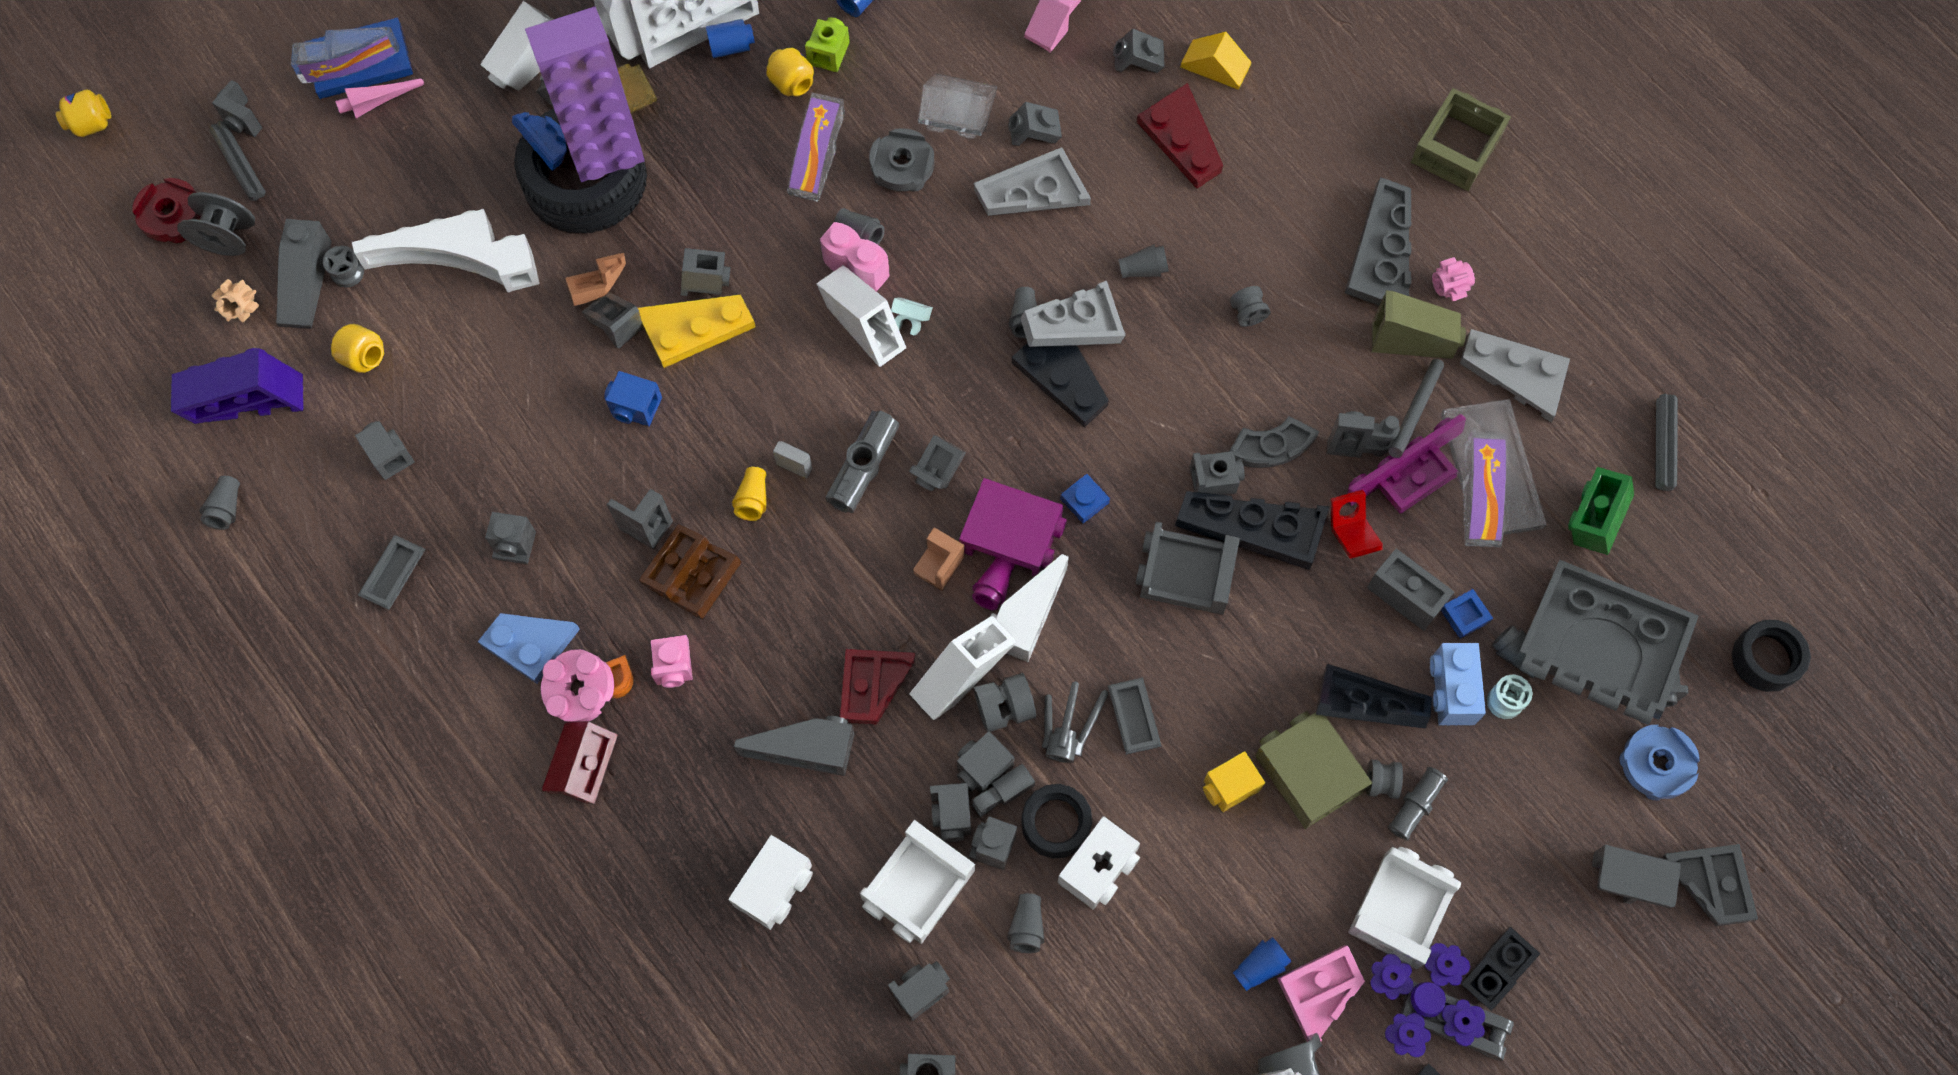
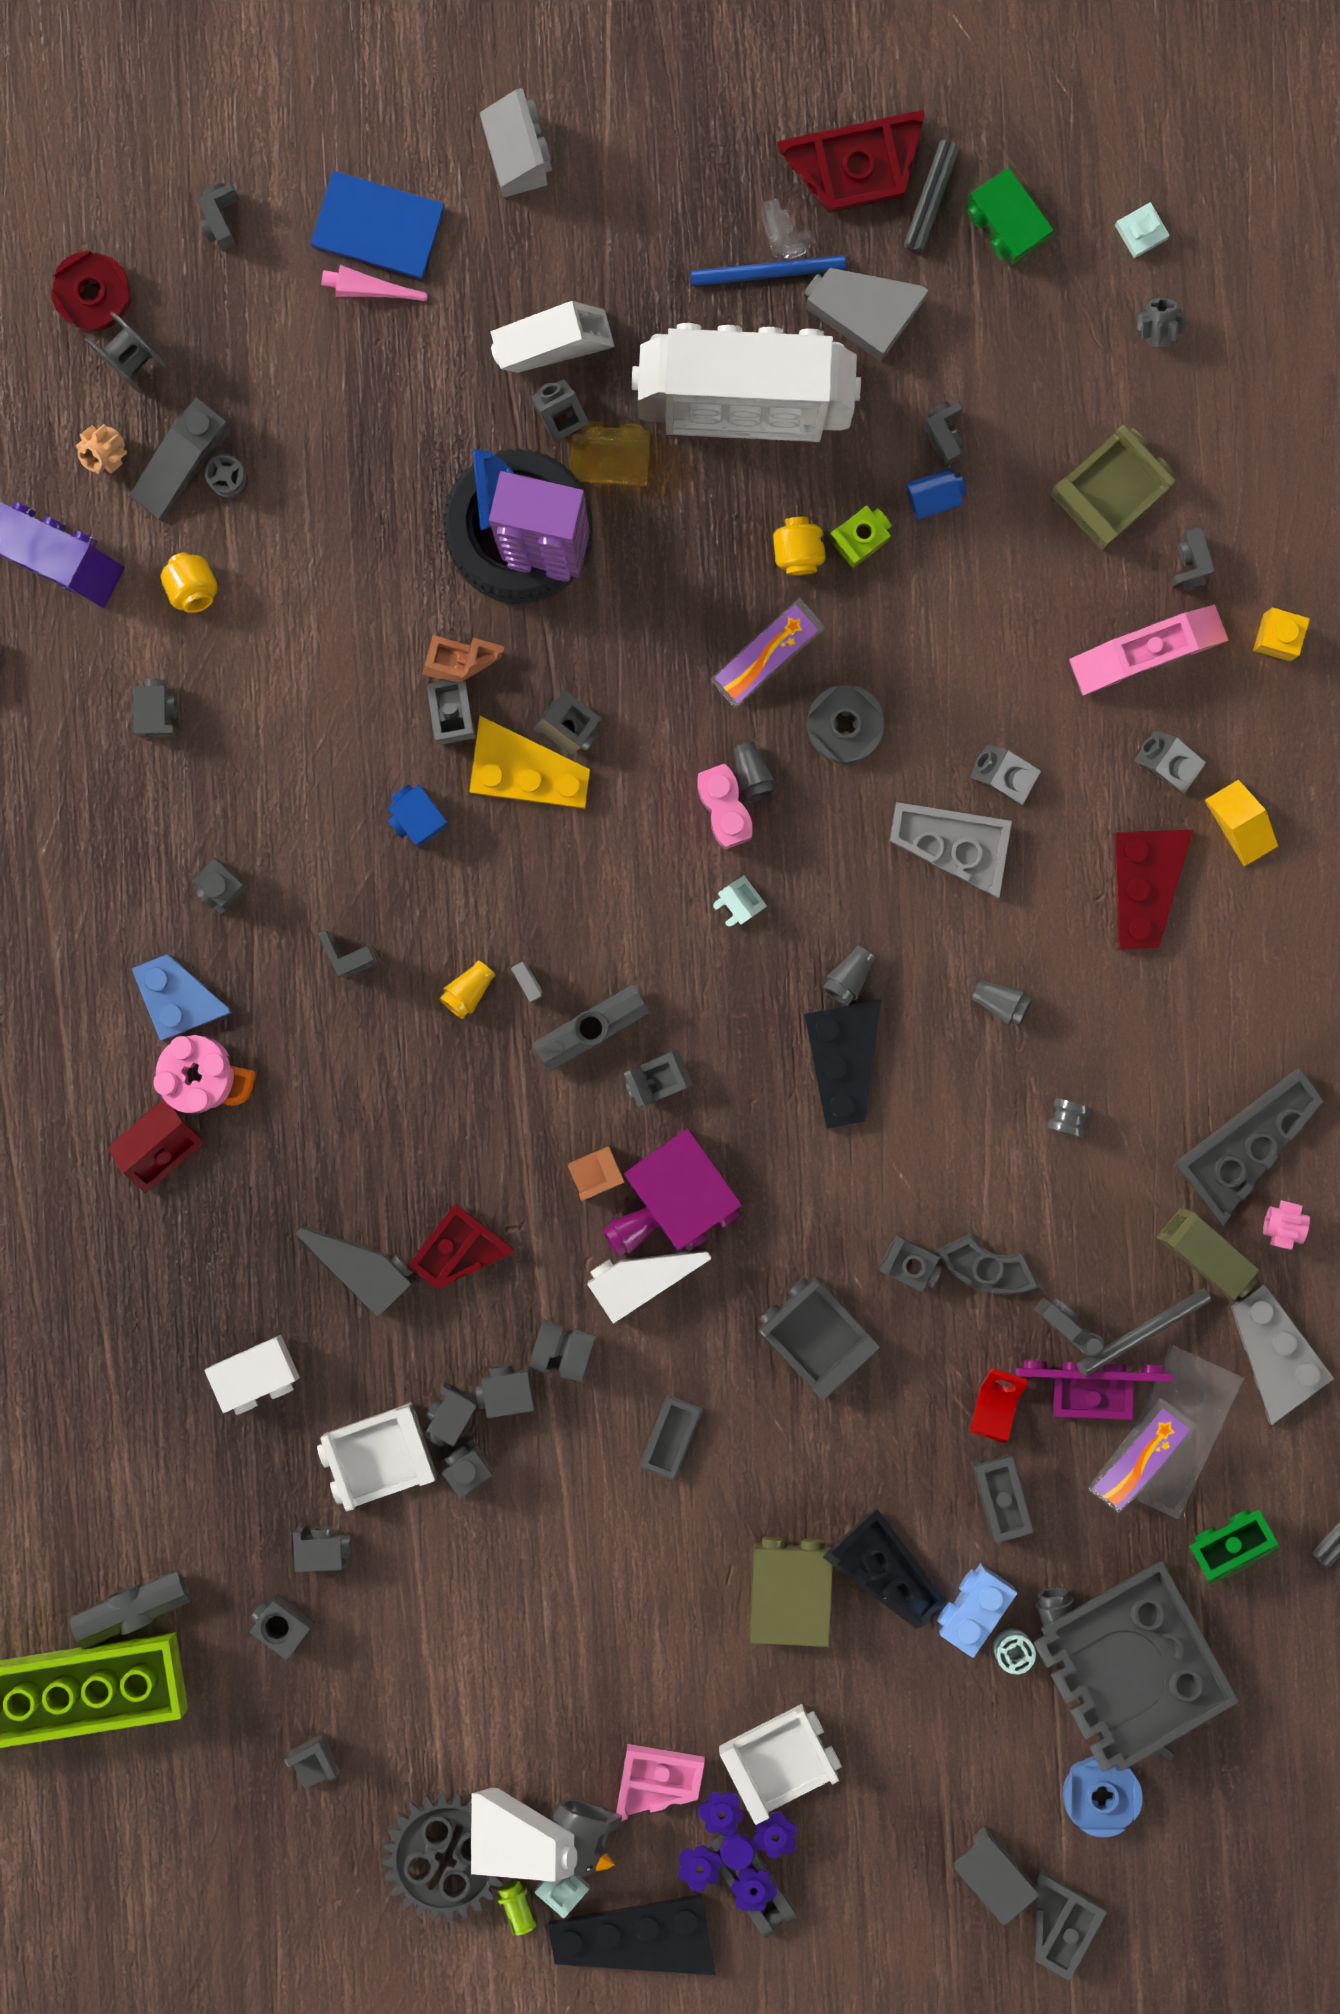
camera: 35 degrees right, 20 degrees up
yellow head [56,89,111,137] -> none
dark grey axle [209,121,266,201] -> none
slope [291,27,399,84] -> none
white arch [352,209,540,292] -> none
dark grey tile [358,535,426,610] -> none
reddish brown slope [639,524,742,619] -> none
bright pink bracket [651,635,693,688] -> none
blue brick [706,19,755,58] -> none
white slope [816,265,906,367] -> none
white slope [909,616,1017,720] -> none
clear slope [918,74,997,139] -> none
dark grey bar [972,764,1035,817] -> none
dark grey cone [1007,893,1045,953] -> none
light grey wing [1020,281,1125,347] -> none
black tyre [1021,784,1092,859] -> none
dark grey plant [1042,681,1108,763] -> none
white brick [1057,816,1140,910] -> none
blue plate [1060,474,1110,524] -> none
black wing [1175,491,1330,570] -> none
yellow brick [1203,751,1265,812] -> none
blue cone [1232,937,1291,991] -> none
dark grey wheel [1366,759,1403,799] -> none
dark grey pin [1388,767,1448,841] -> none
blue plate [1441,589,1493,639] -> none
black slope [1461,927,1541,1011] -> none
black tyre [1732,619,1811,692] -> none

